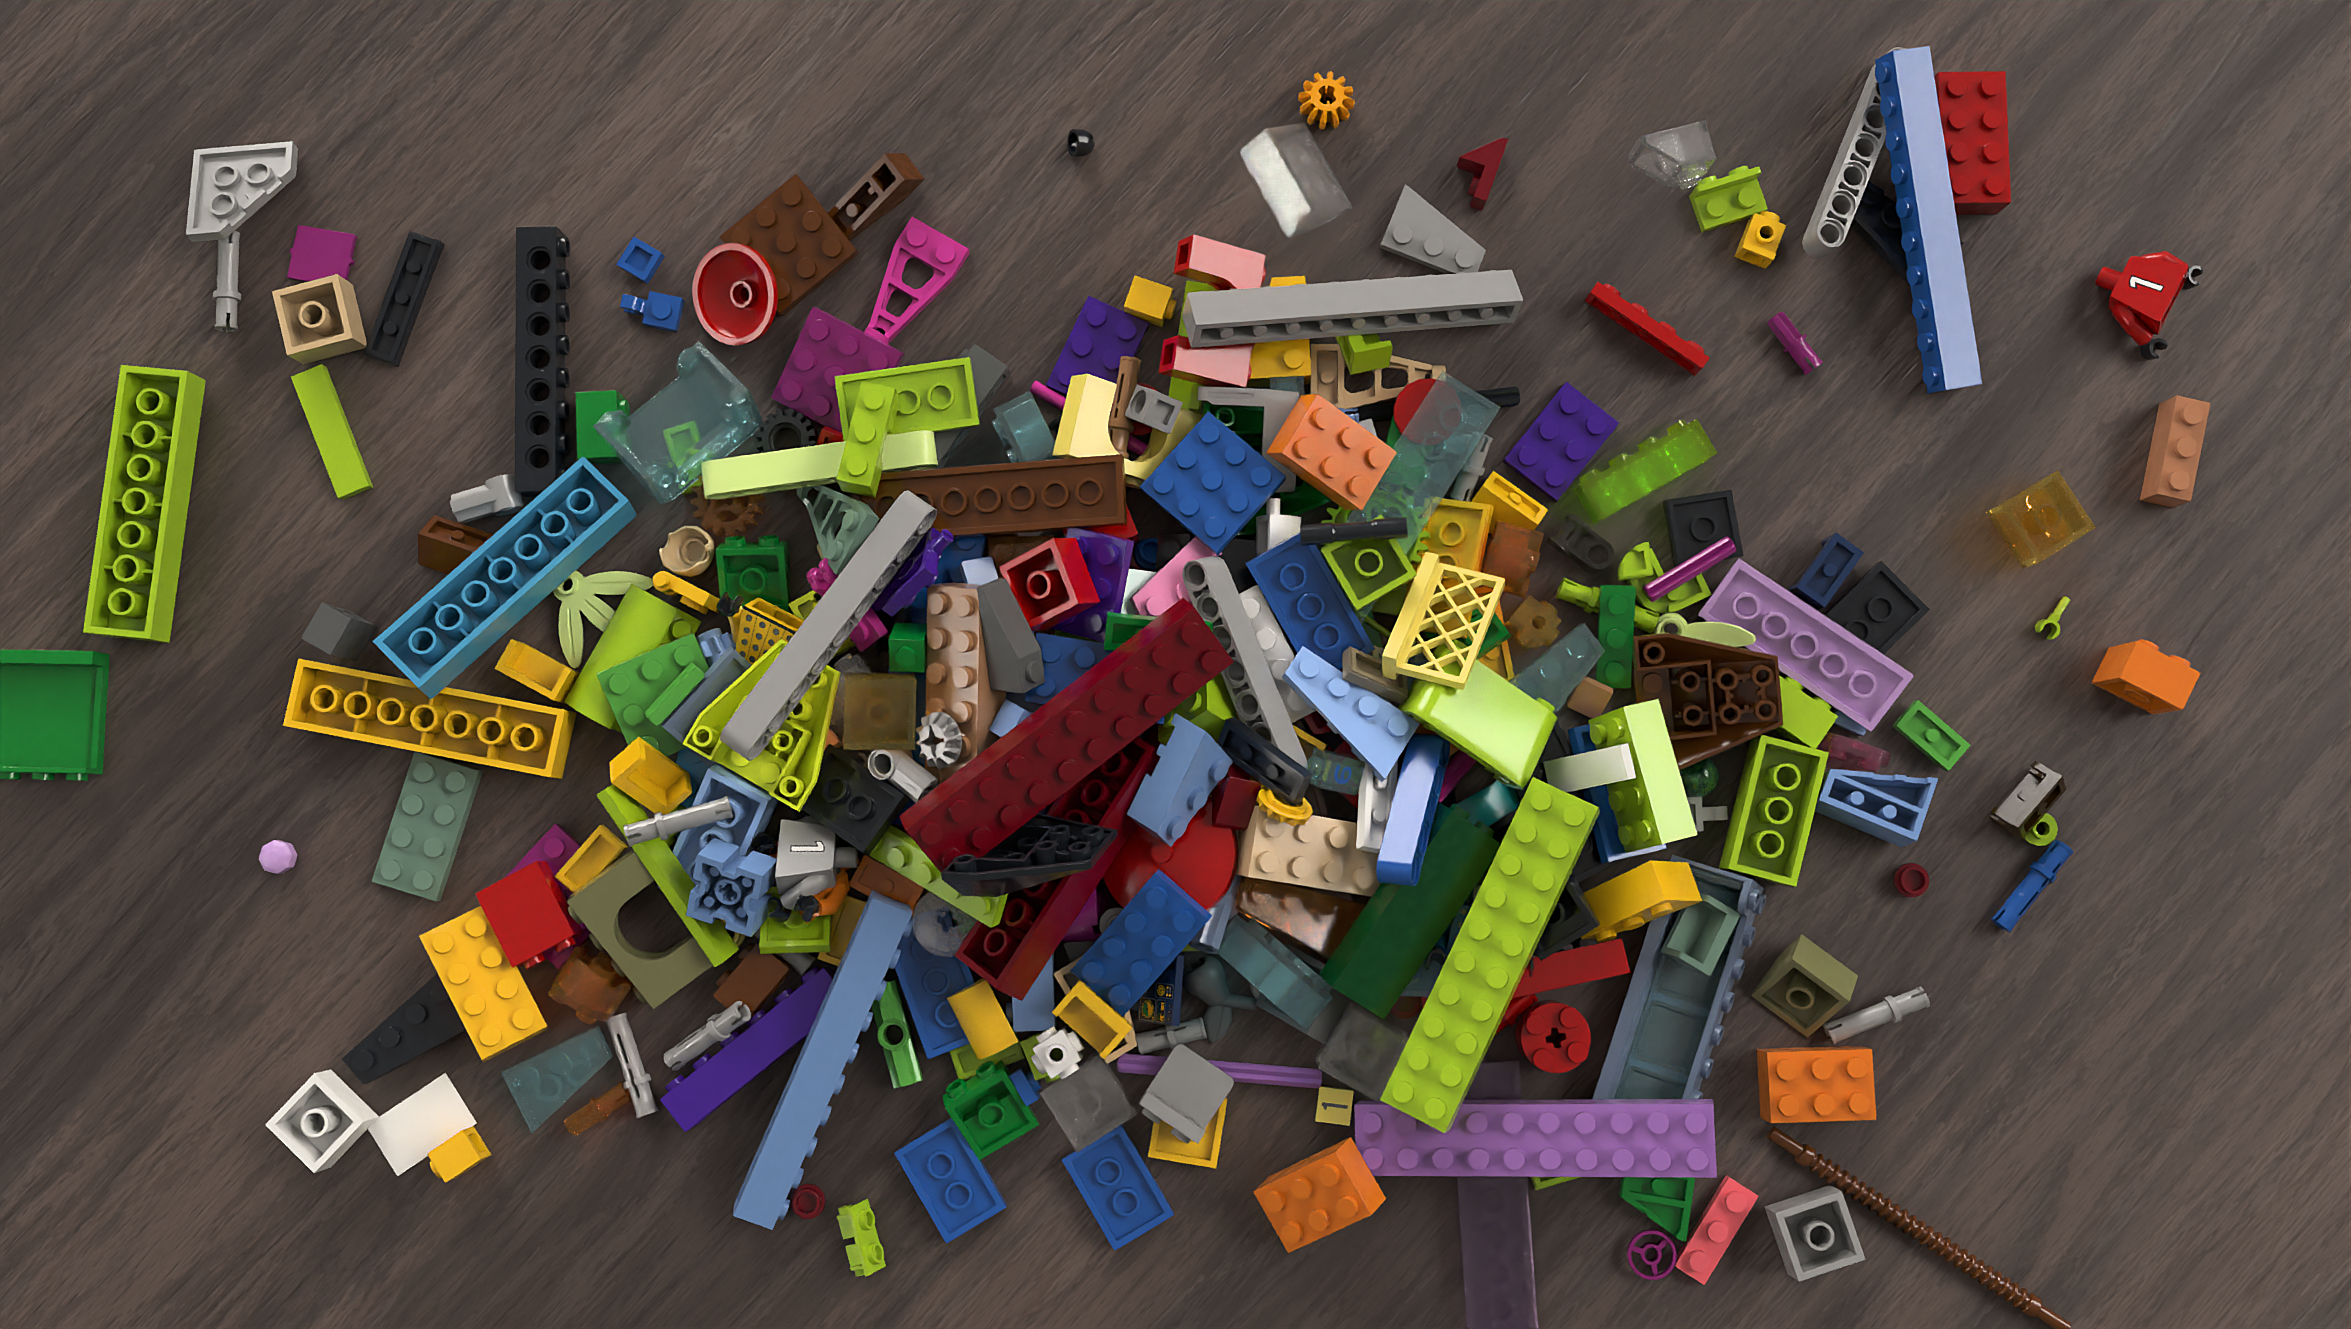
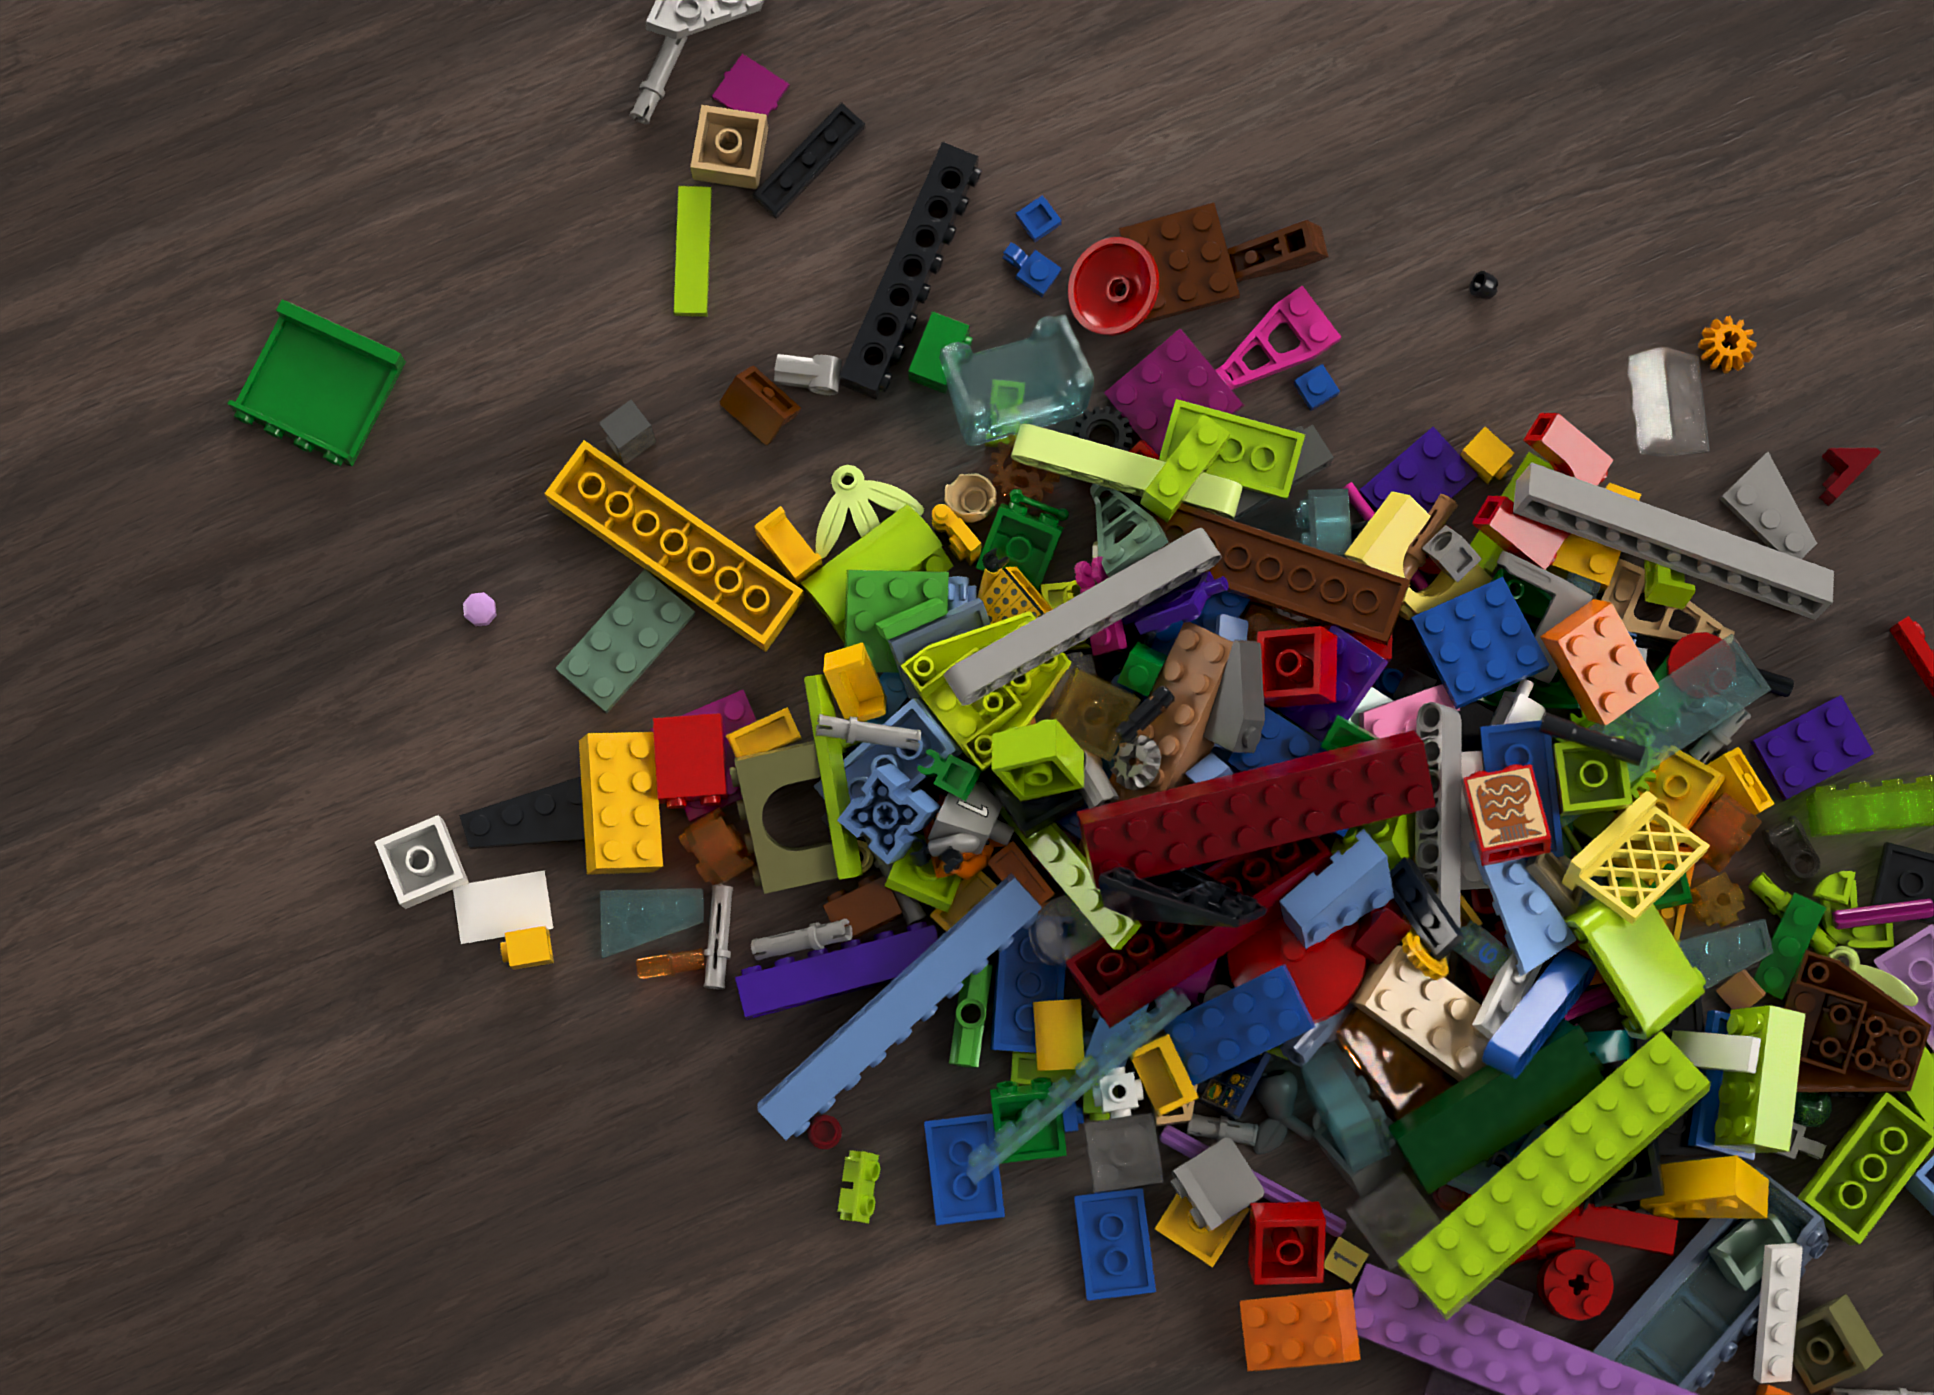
camera: 15 degrees right, 5 degrees down
lime brick [83,365,206,643] -> none
dark azure brick [373,457,637,699] -> none
none -> green plate [917,749,982,801]
none -> clear light blue plate [966,987,1192,1184]
none -> lime brick [992,719,1084,801]
none -> green hinge [1009,489,1069,521]
none -> black axle [1115,686,1175,743]
none -> red brick [1248,1201,1326,1285]
none -> blue plate [1293,364,1340,411]
none -> brick [1463,764,1551,866]
none -> white plate [1753,1243,1803,1383]

